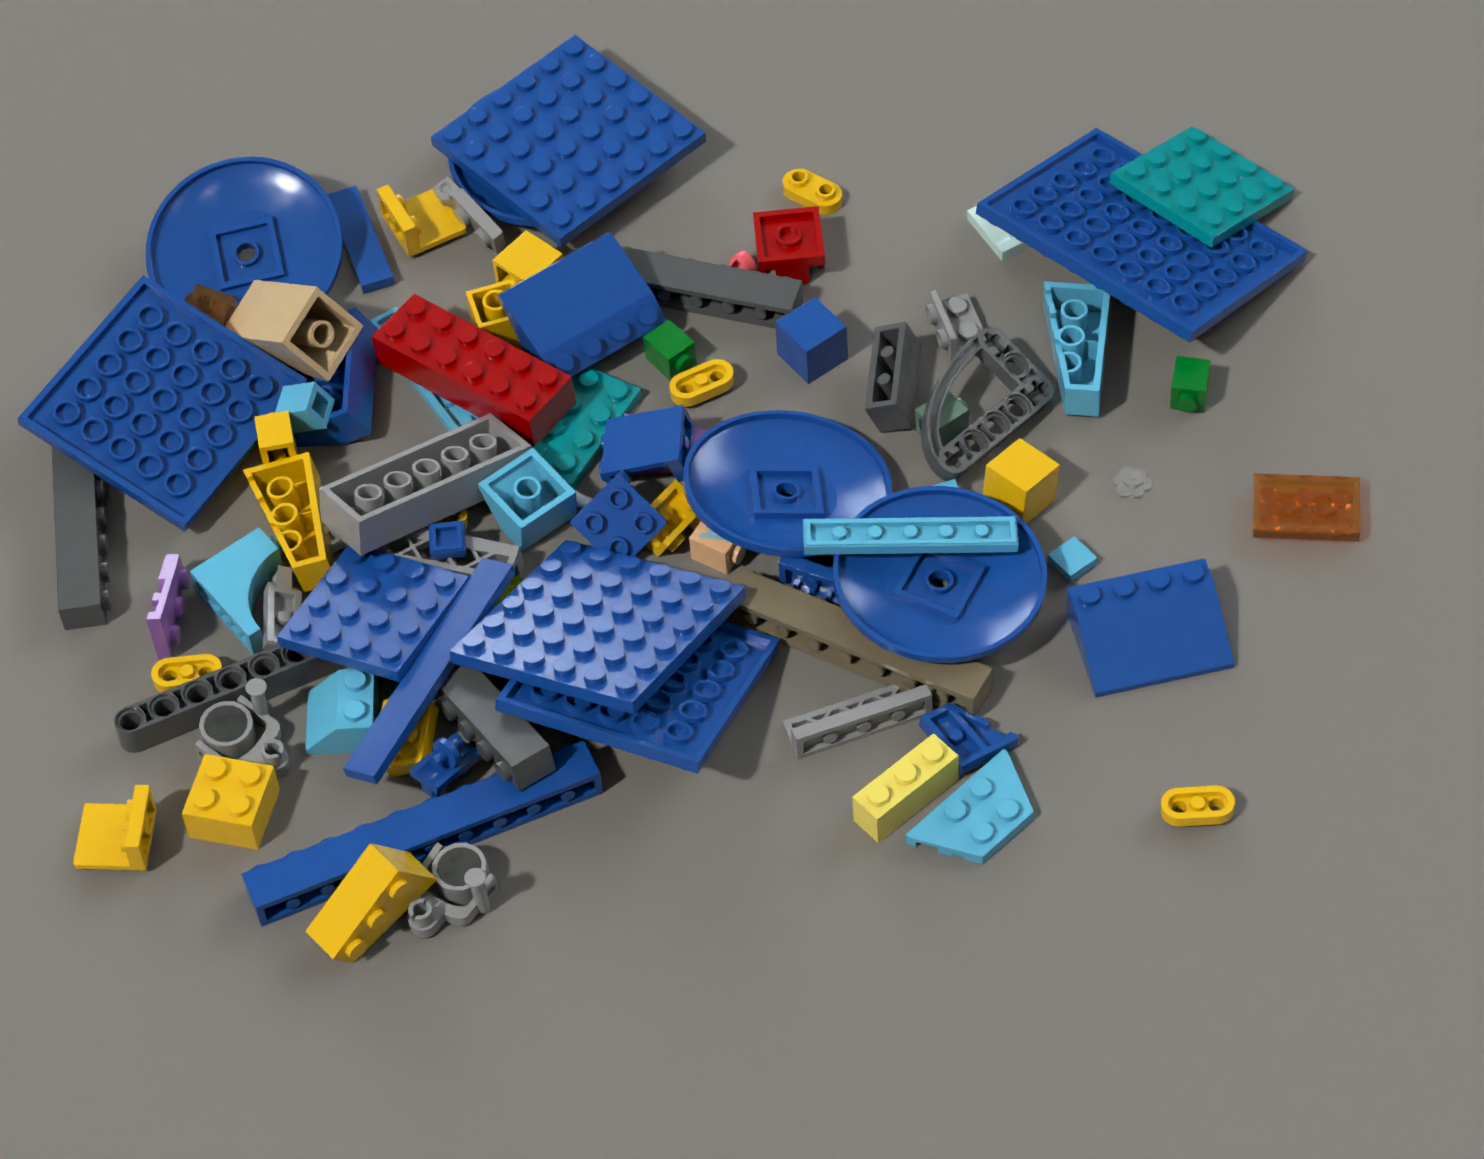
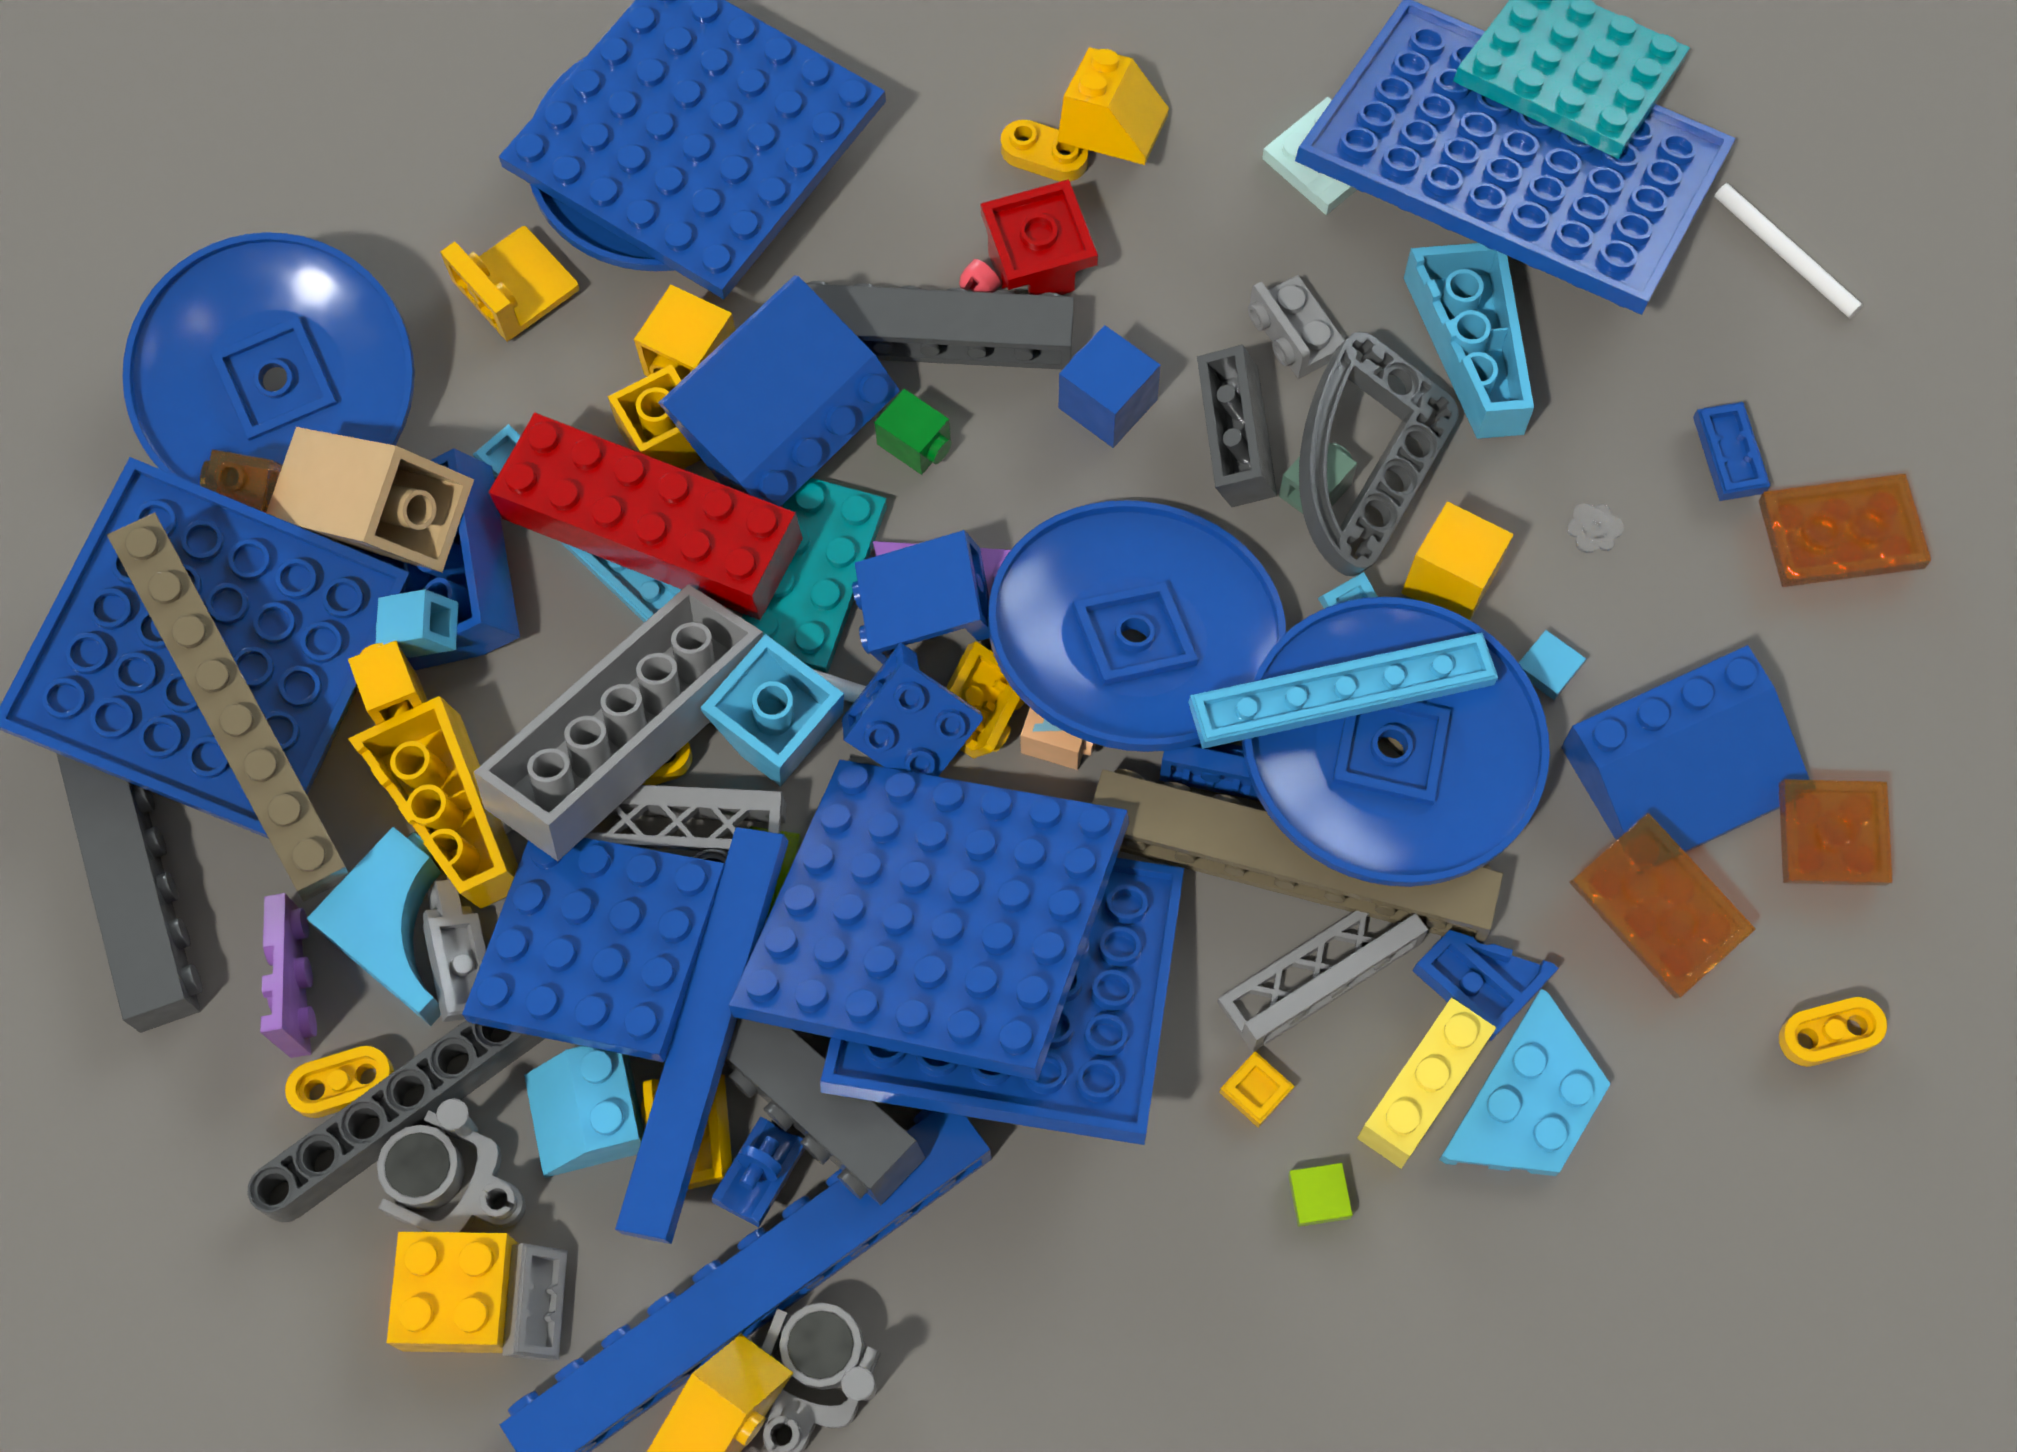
camera: 15 degrees left, 15 degrees up
yellow bracket [73,785,157,871] -> none
blue tile [327,185,395,294] -> none
blue tile [429,520,466,560] -> none
light grey hinge [433,176,506,254] -> none
yellow plate [669,359,734,407] -> none
green brick [1170,356,1211,413] -> none
none -> dark tan brick [107,512,349,901]
none -> light grey plate [502,1243,568,1361]
none -> yellow slope [1057,47,1169,165]
none -> yellow tile [1219,1051,1295,1128]
none -> lime tile [1288,1163,1353,1227]
none -> clear orange plate [1569,813,1756,999]
none -> blue plate [1693,402,1770,501]
none -> white bar [1714,183,1863,319]
none -> clear orange plate [1779,779,1892,886]

